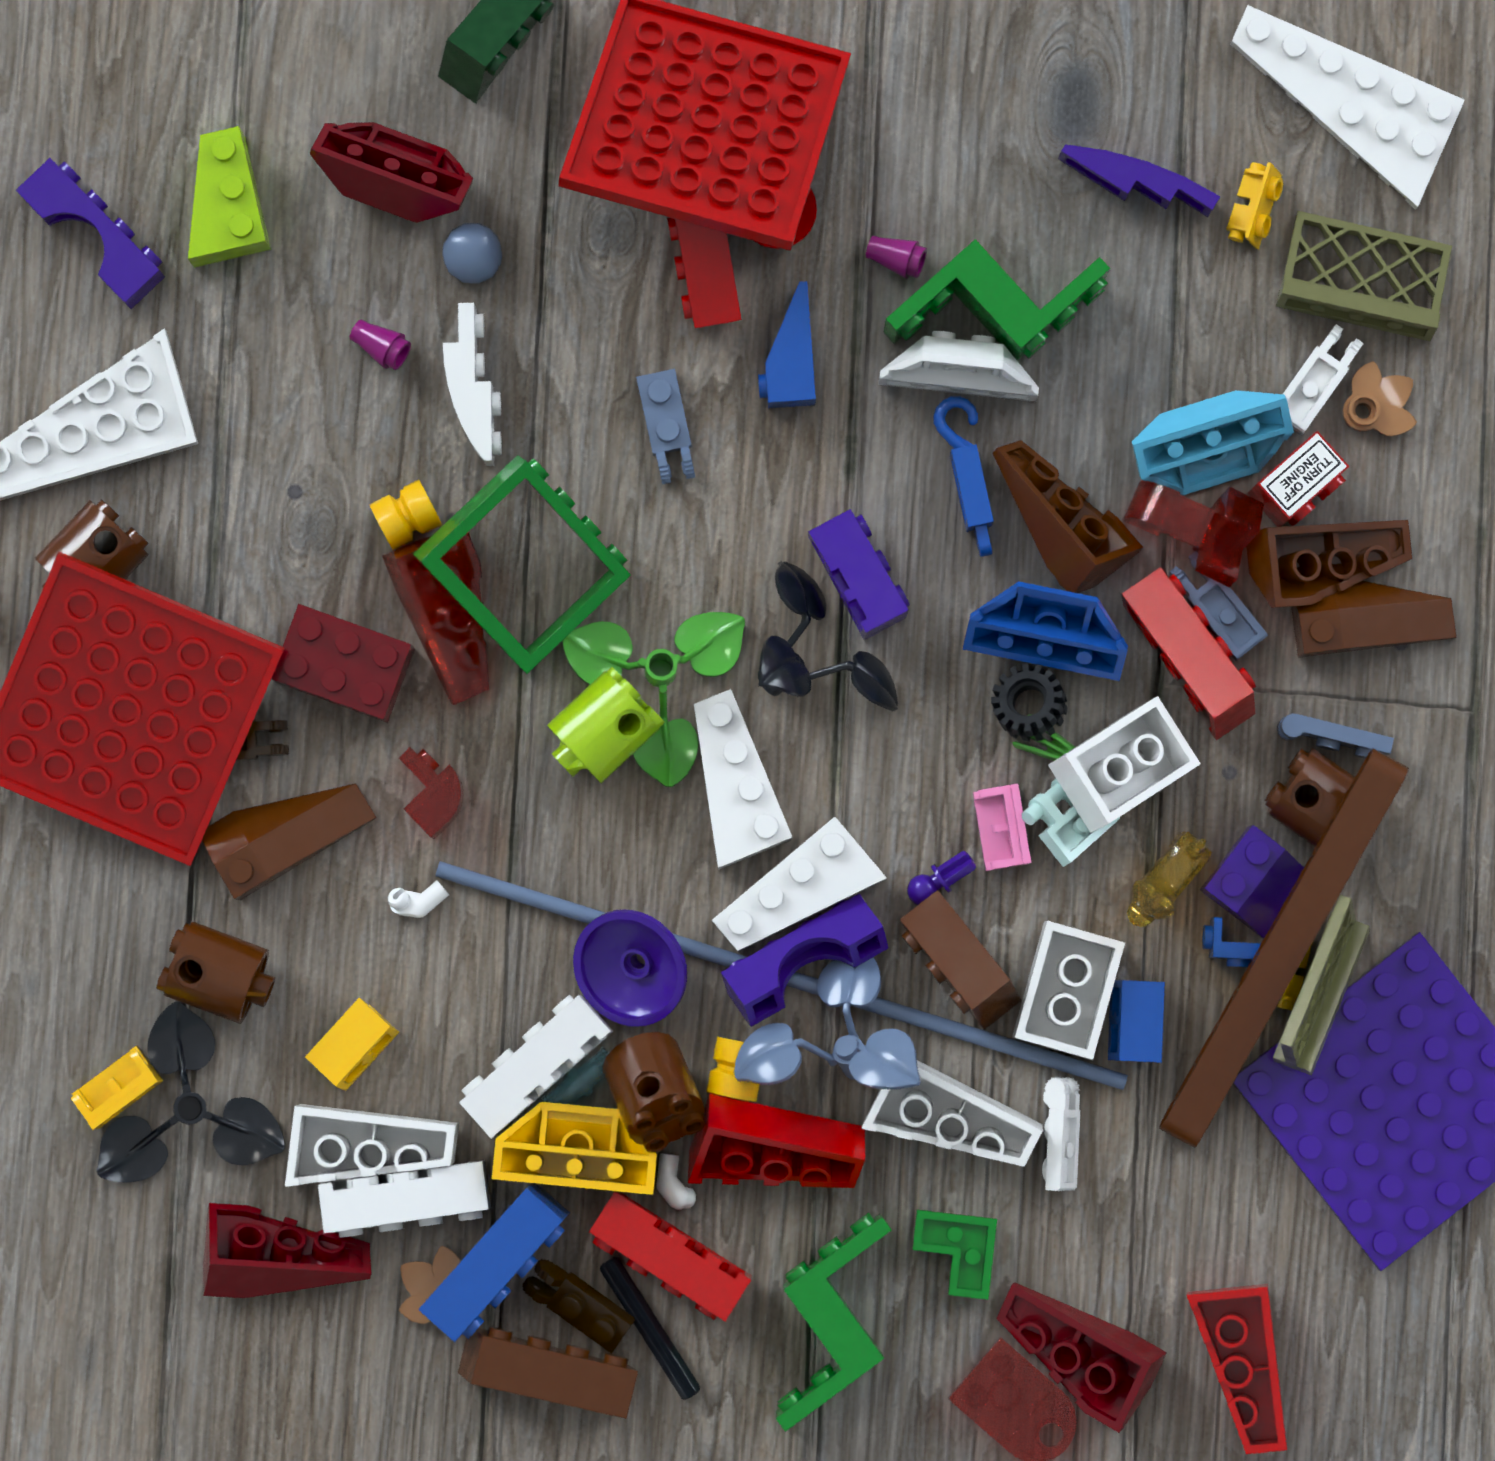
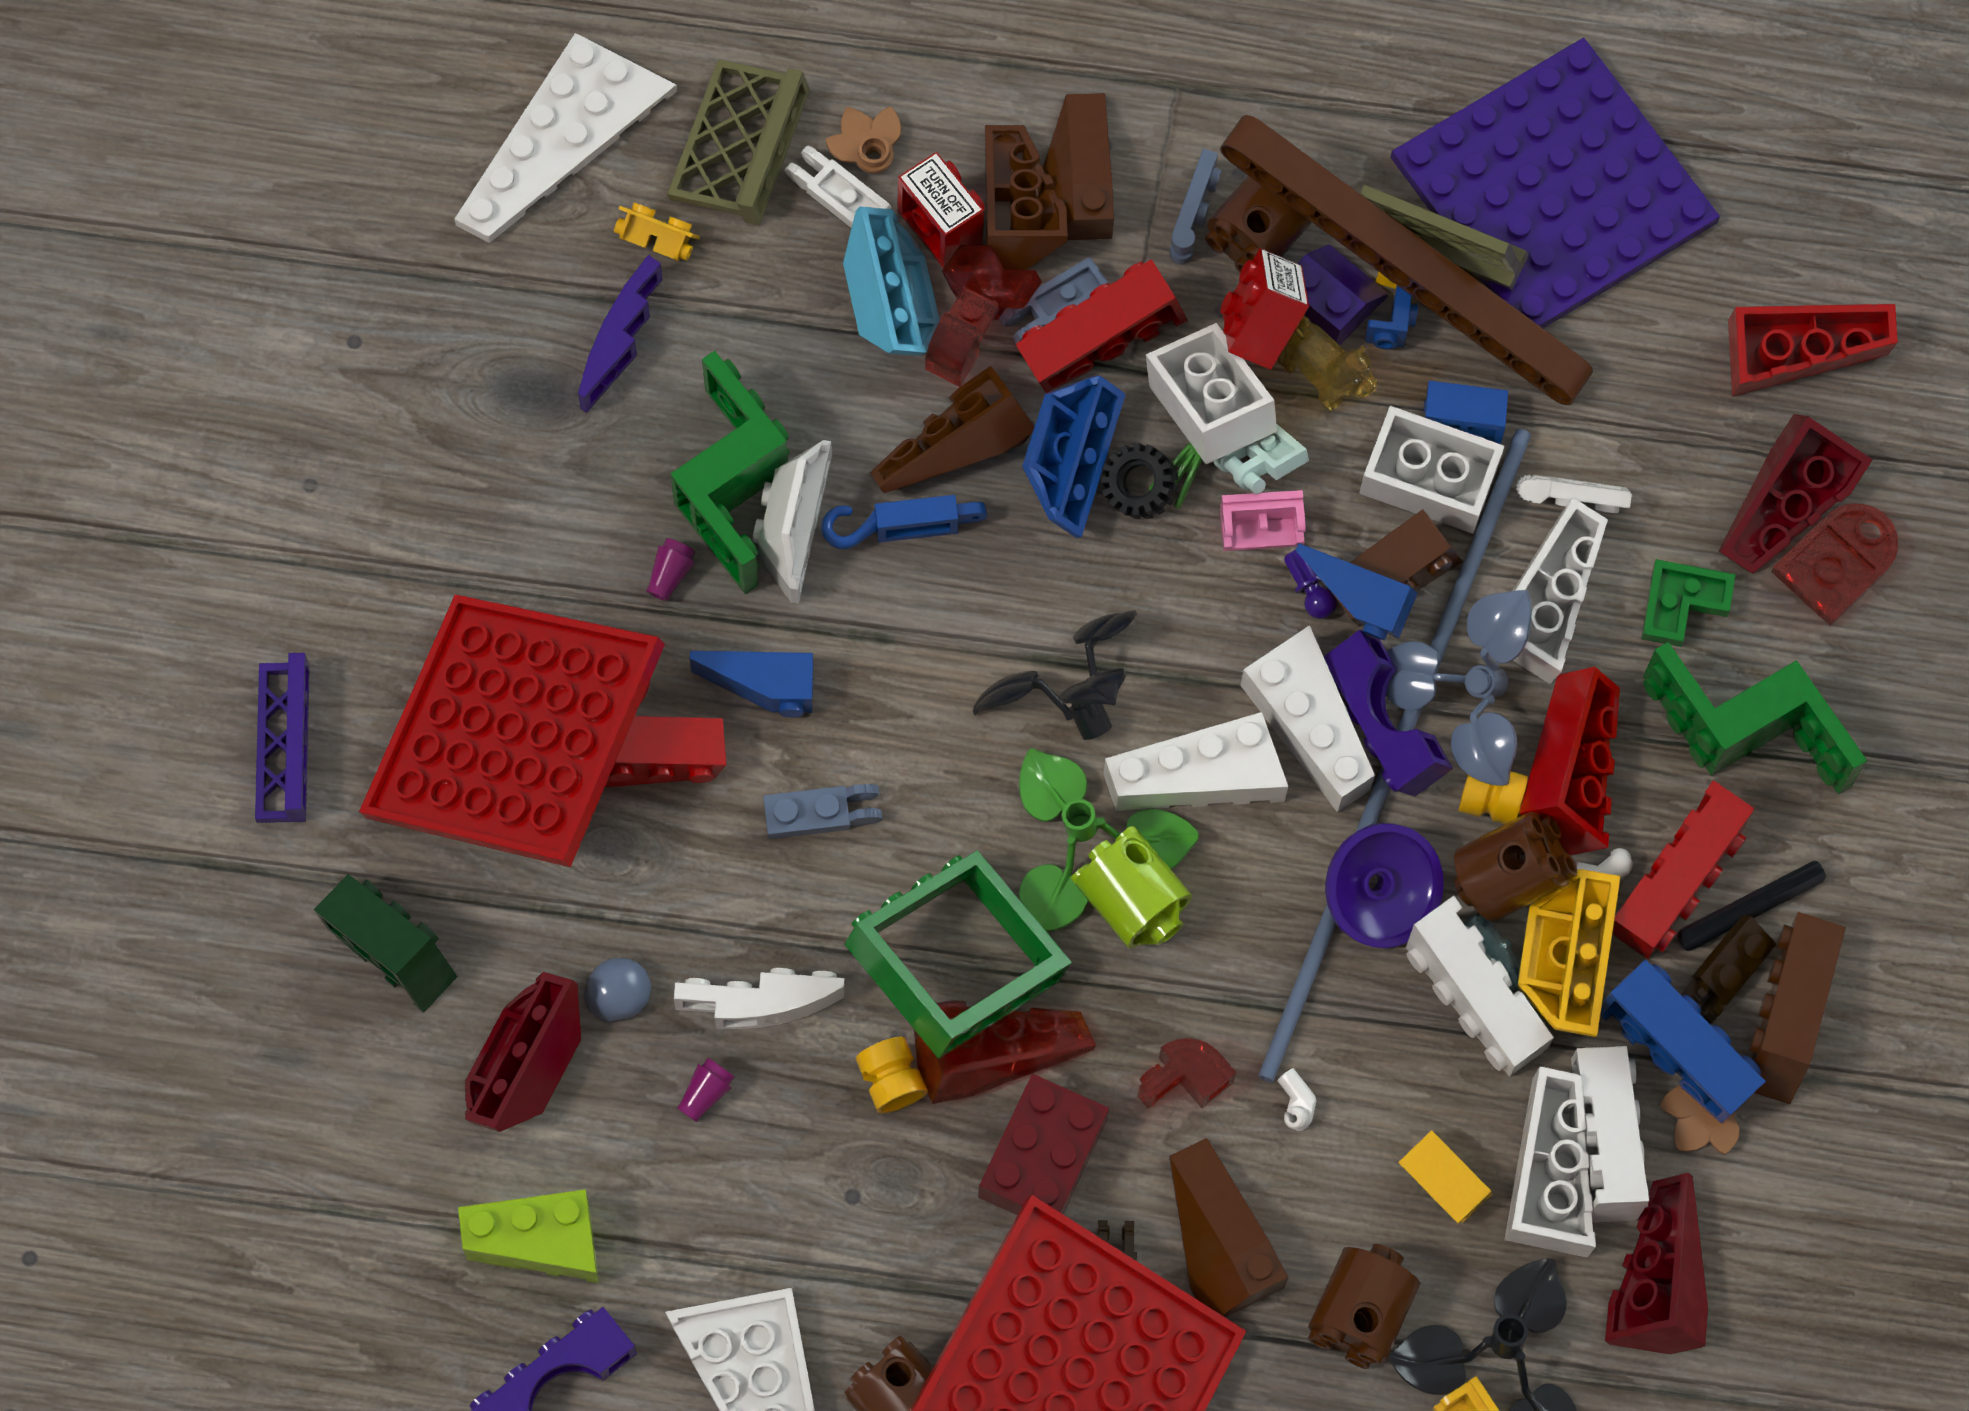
camera: 90 degrees left, 15 degrees down
dark purple wedge [808,509,910,640] -> none
none -> red brick [1220,248,1309,370]
none -> blue slope [1295,543,1418,641]

